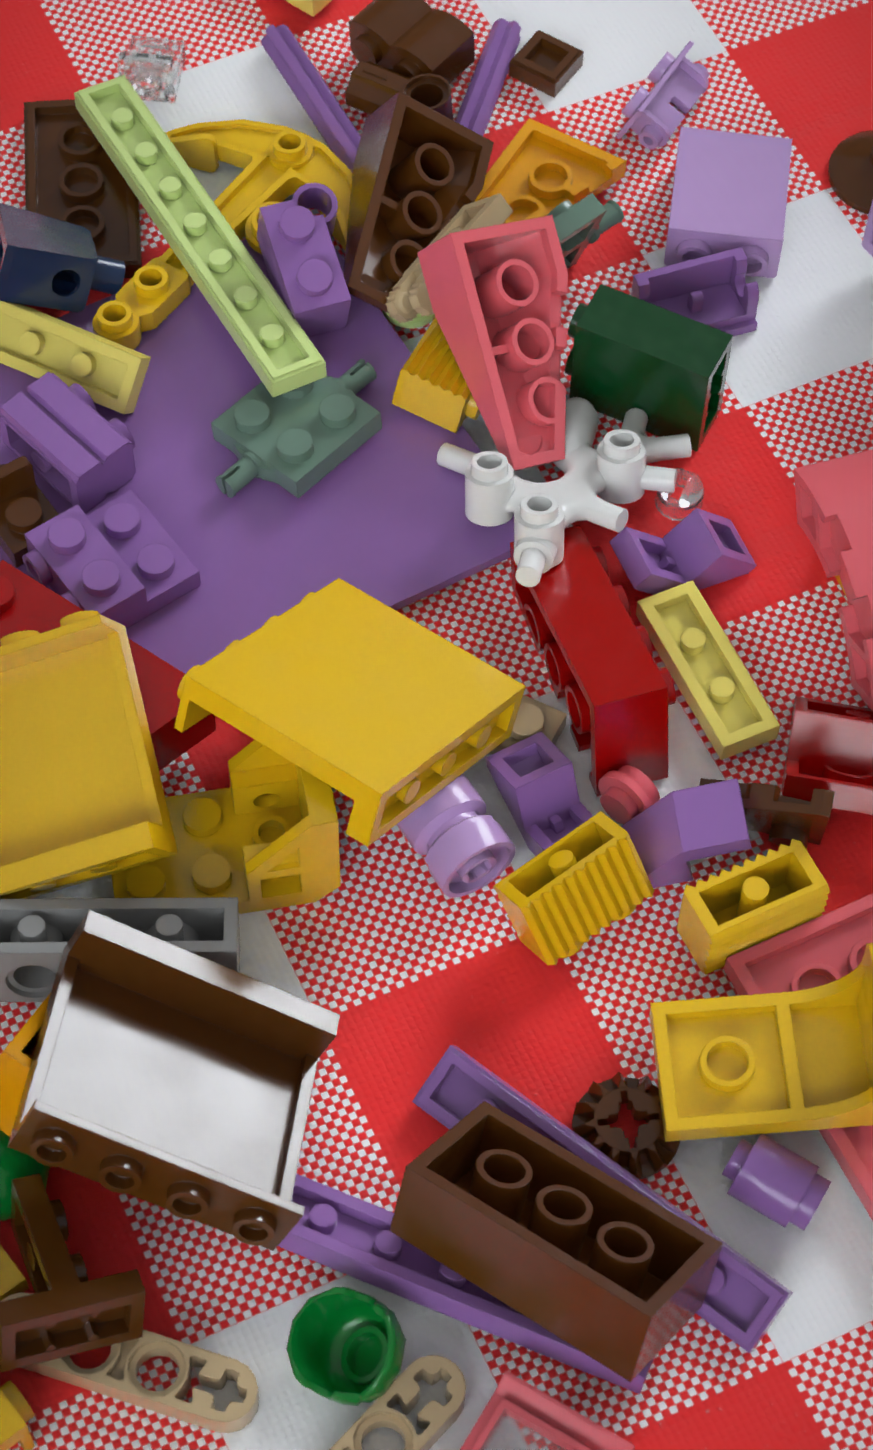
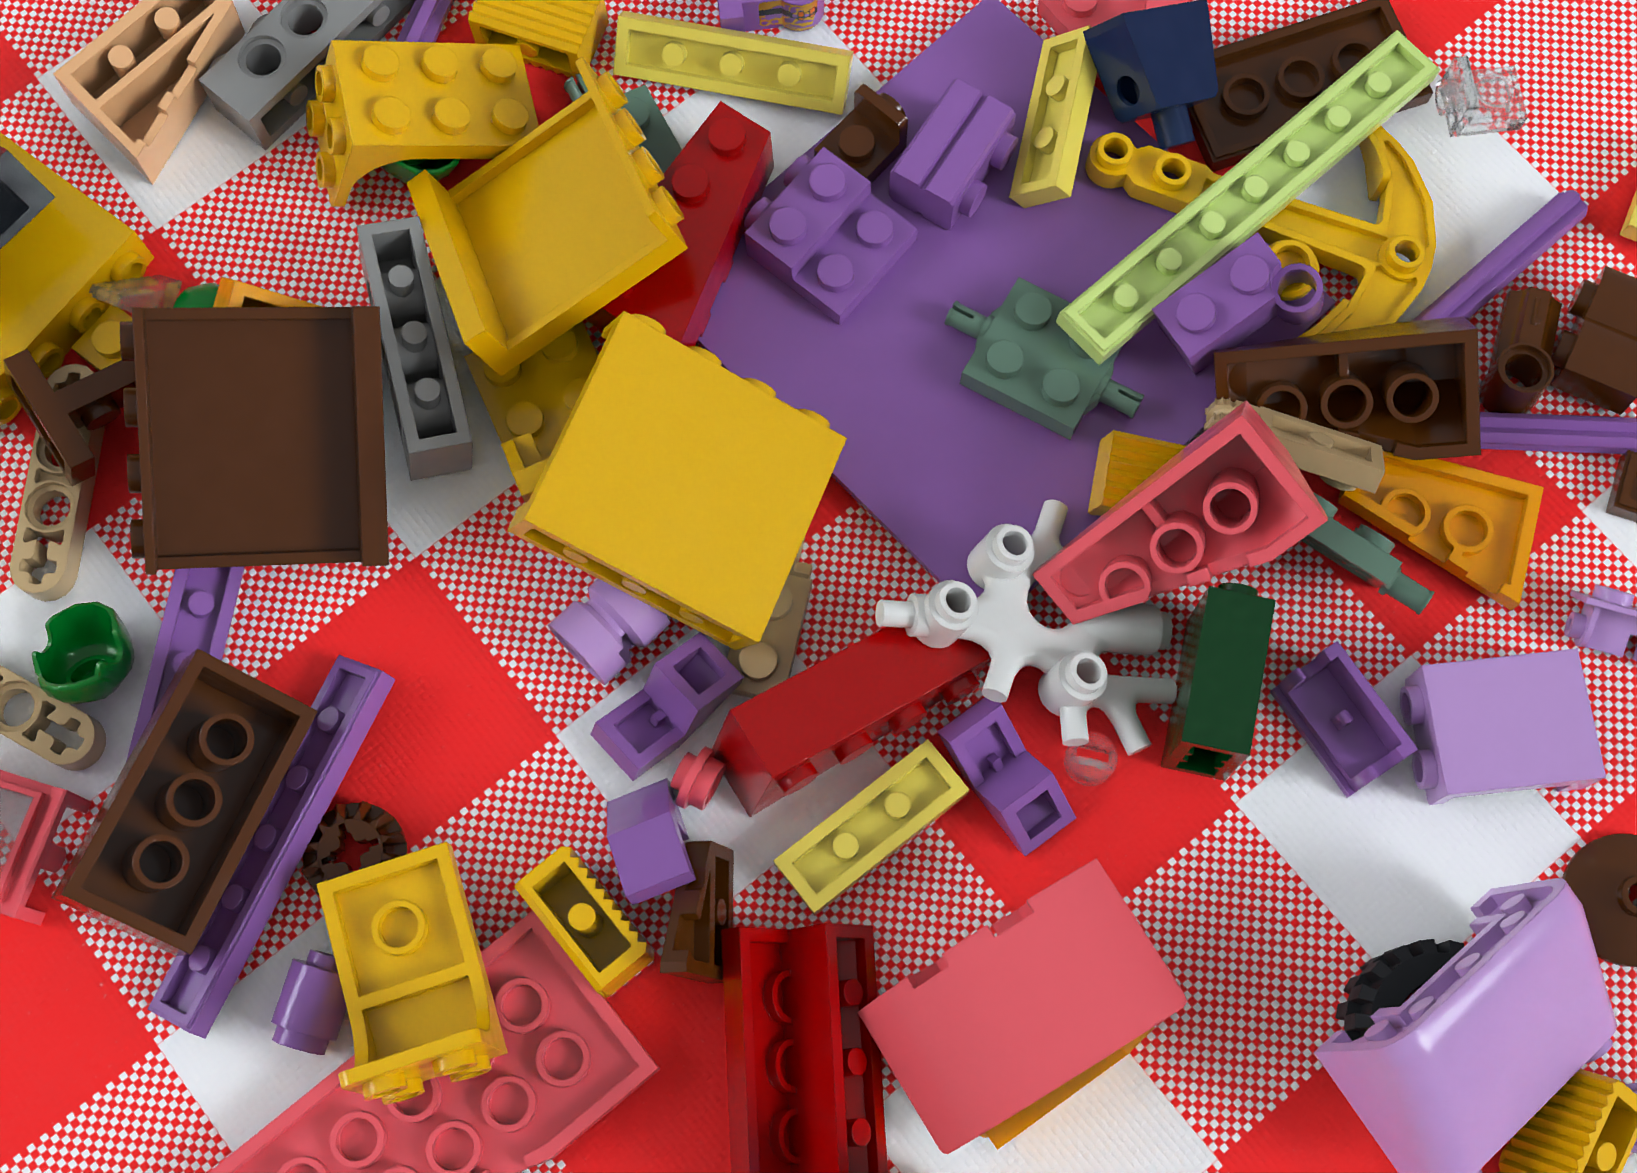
camera: 80 degrees right, 15 degrees up
yellow brick [493,811,654,966] -> none

